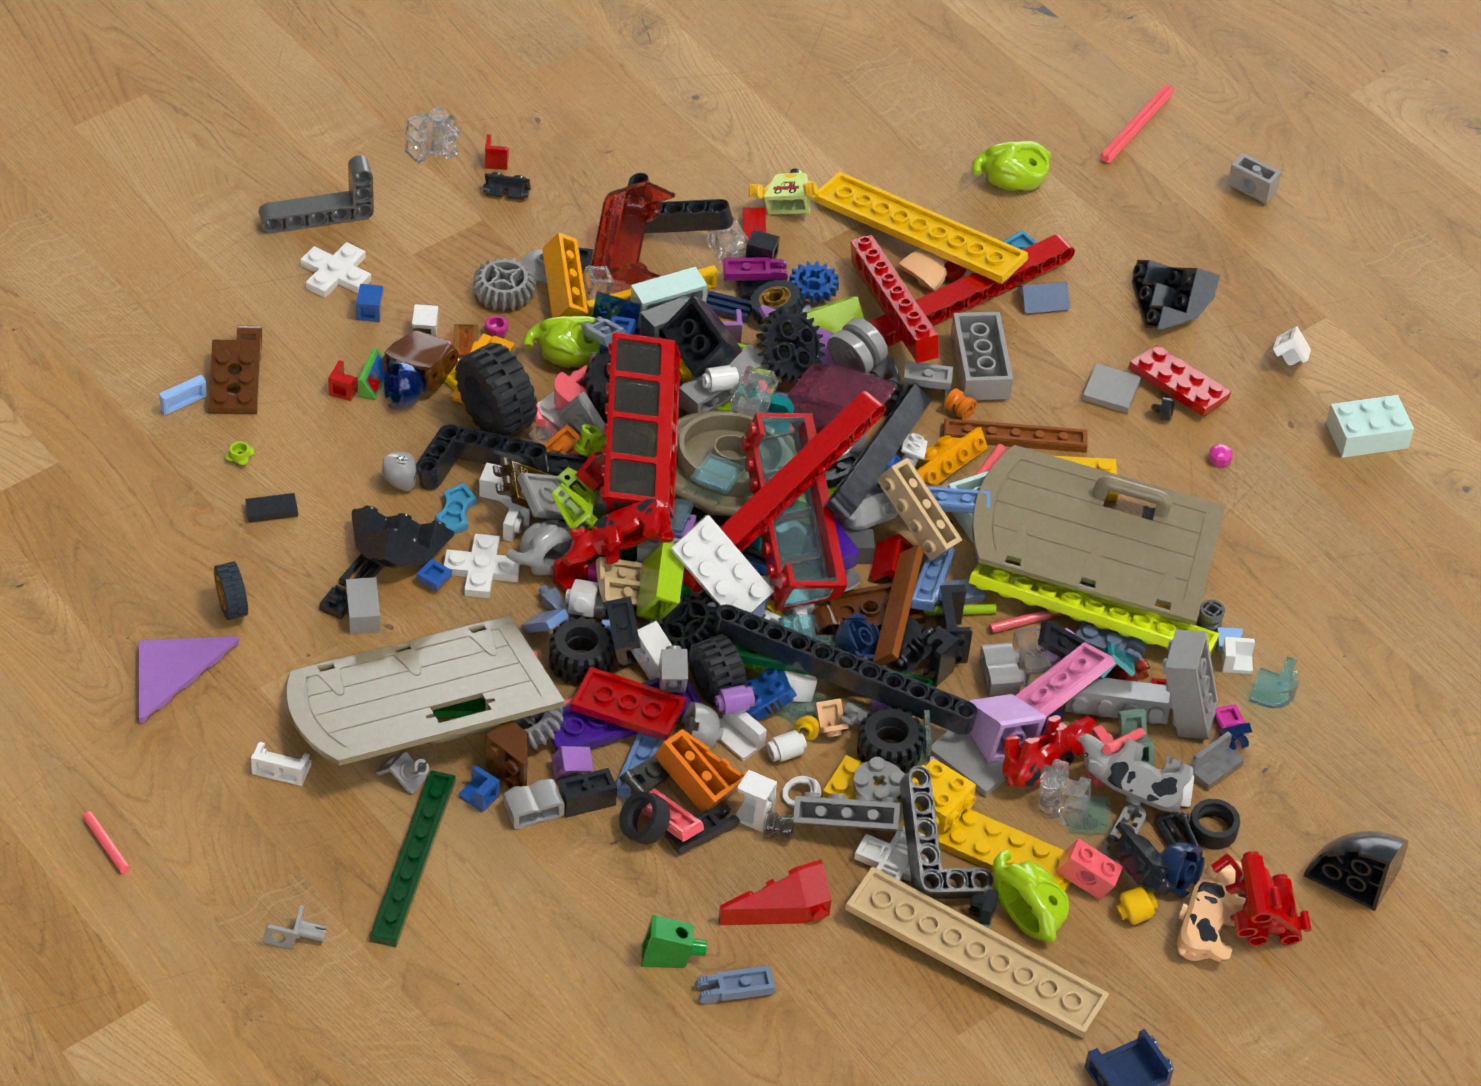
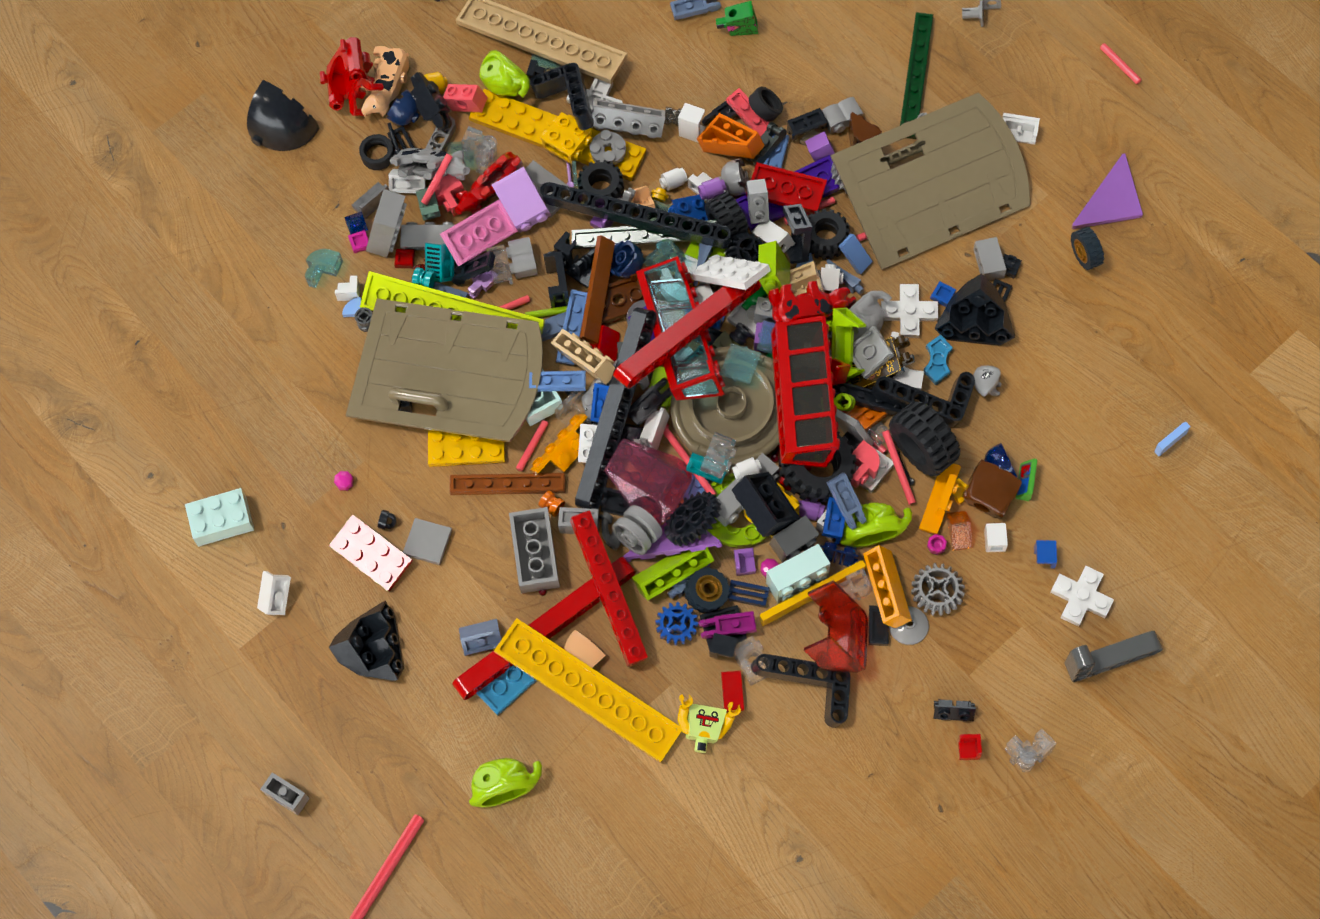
camera: 175 degrees left, 20 degrees up
reddish brown hinge [208,325,262,414] -> none
lime plate [225,441,254,465] -> none
black tile [245,493,298,523] -> none
red panel [328,360,358,401] -> none
blue panel [459,765,500,812] -> none
red wedge [718,859,832,925] -> none
white piece [783,776,821,808] -> none
none -> teal wheel [412,267,436,288]

